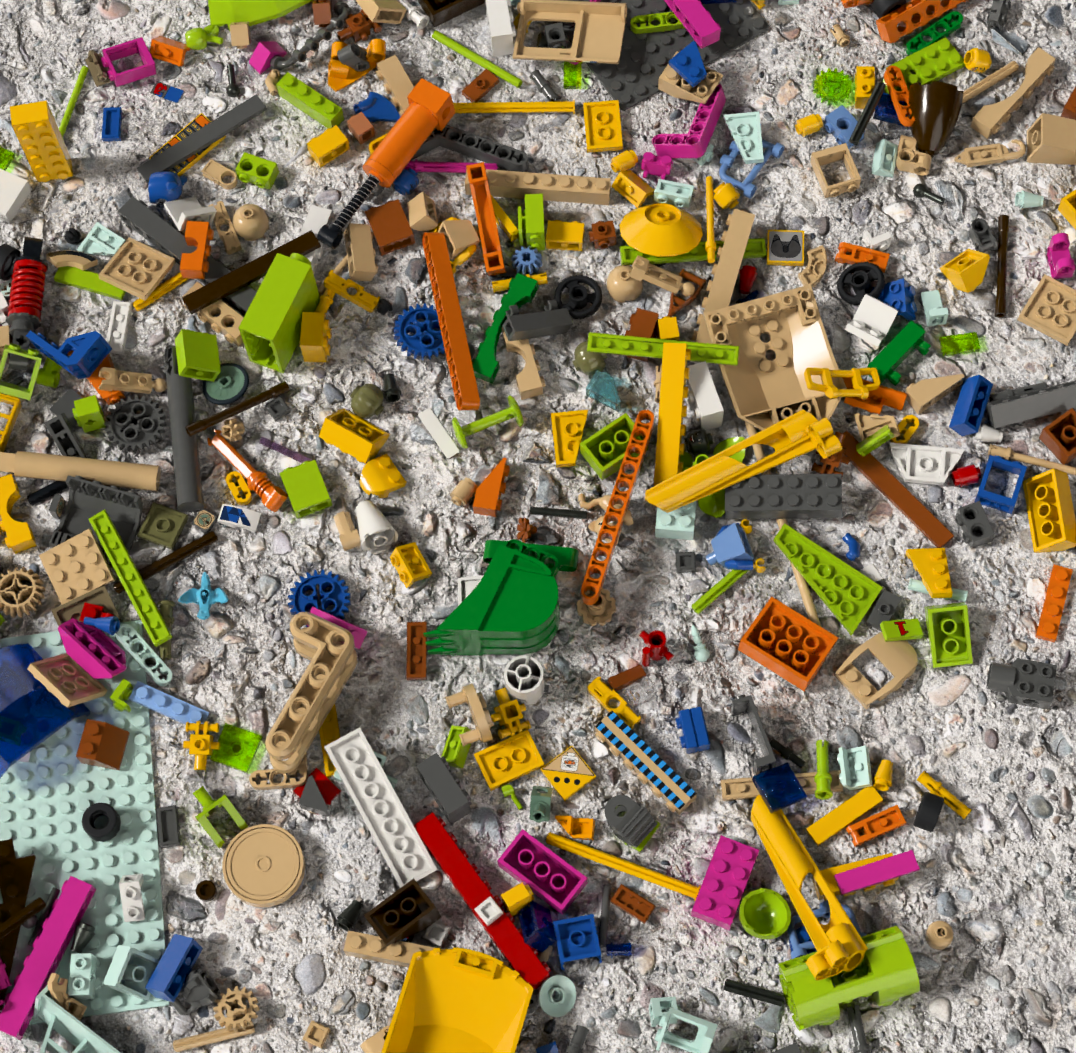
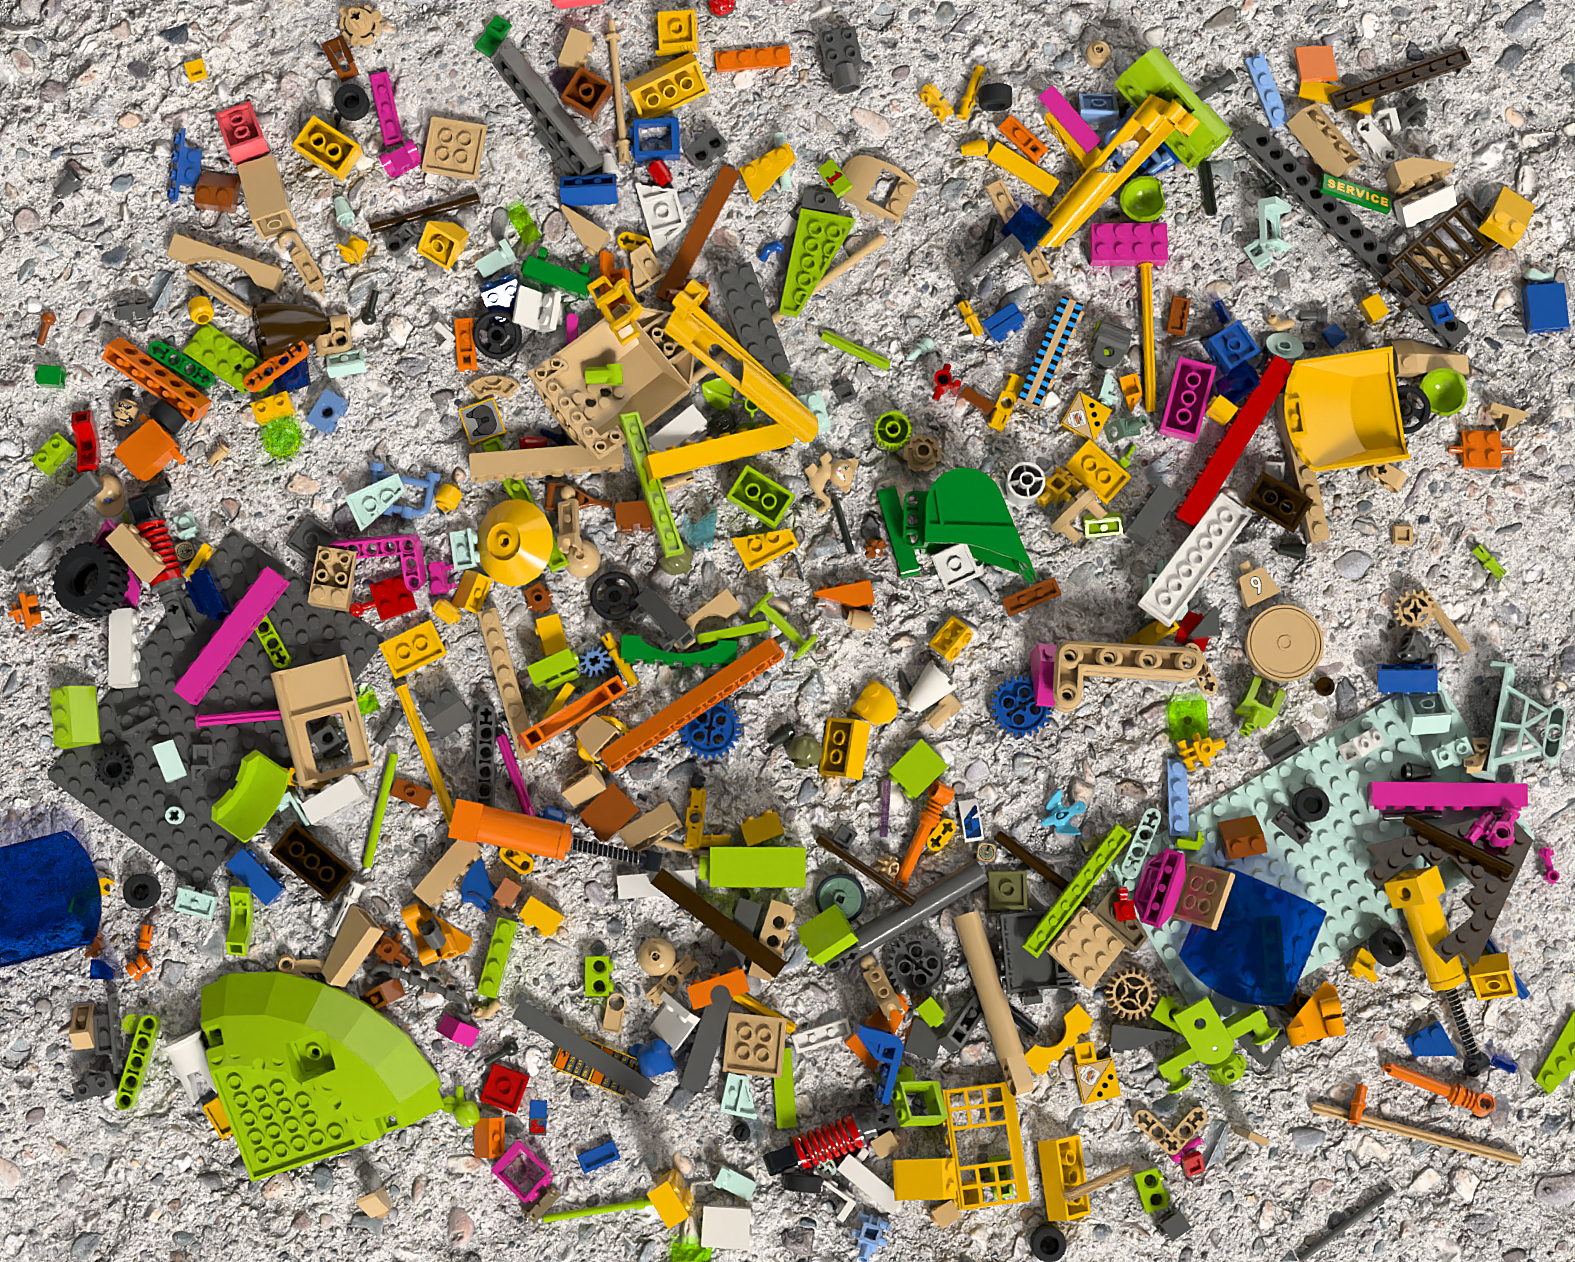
camera: 120 degrees left, 15 degrees up
tan tile [46,250,98,271] -> none
blue cone [83,616,120,635] -> none
tan brick [230,21,251,49] -> none
white sticker [418,408,460,459] -> none
white tile [474,896,504,926] -> none
orange beam [581,410,654,605] -> none
yellow brick [657,316,680,341] -> none
blue wing [669,41,707,87] -> none
yellow bar [705,176,717,263] -> none
medium blue torso [706,519,766,573] -> none
orange slope [738,596,838,692] -> none
yellow brick [795,114,823,137] -> none
tan window [810,143,861,198] -> none
lime pin [814,740,833,800] -> none
light aqua bracket [837,746,873,790] -> none
pearl dark grey axle [849,81,886,145] -> none
lime slope [856,425,895,457] -> none
lime slope [924,602,973,668] -> none
none -> dark grey tile [285,514,339,565]
none -> yellow bracket [336,235,369,264]
none -> red plate [349,574,418,622]
none -> dark grey slope [418,684,474,739]
none -> red tile [479,1063,531,1114]
none -> dark pink bar [566,313,578,346]
none -> lime piece [585,364,623,385]
none -> lime beam [696,621,771,645]
none -> light aqua bracket [713,1165,757,1201]
none -> lime brick [873,410,912,452]
none -> yellow hinge [918,83,954,123]
none -> yellow axle [957,300,983,337]
none -> light blue slope [1078,93,1119,124]
none -> light aqua bracket [1097,374,1119,406]
none -> tan torso [1235,561,1280,610]
none -> tan arm [1266,313,1294,331]
none -> dark grey hinge [1271,807,1313,846]

